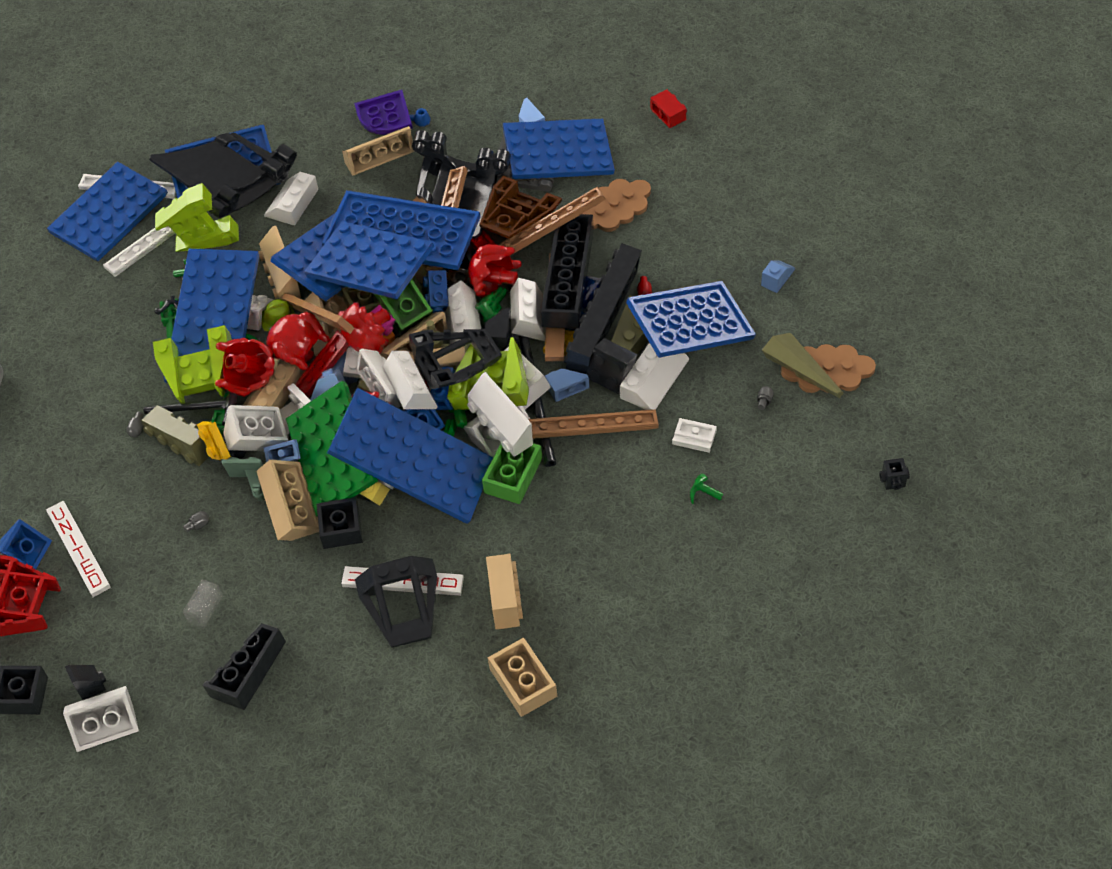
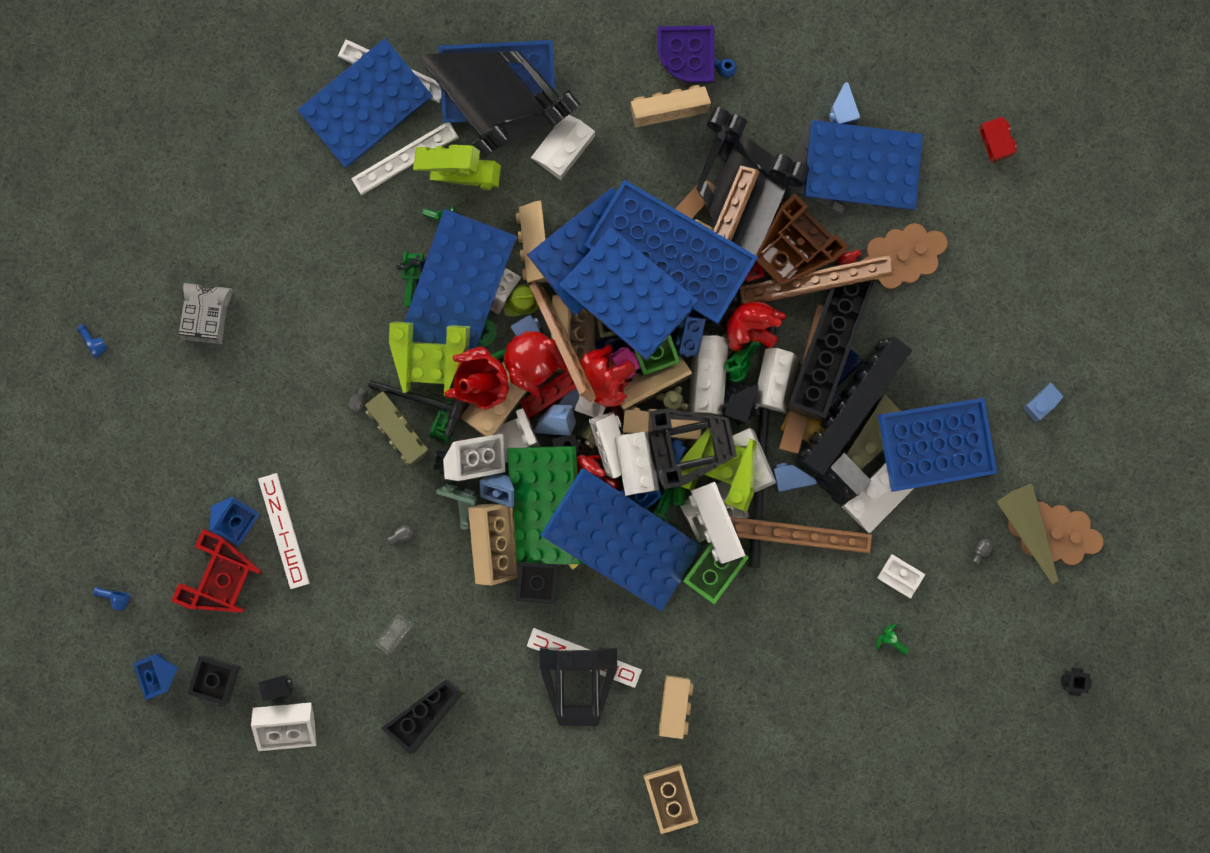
camera: 10 degrees right, 30 degrees up
yellow plate [197,421,231,460] -> none
red cylinder [637,276,652,296] -> none

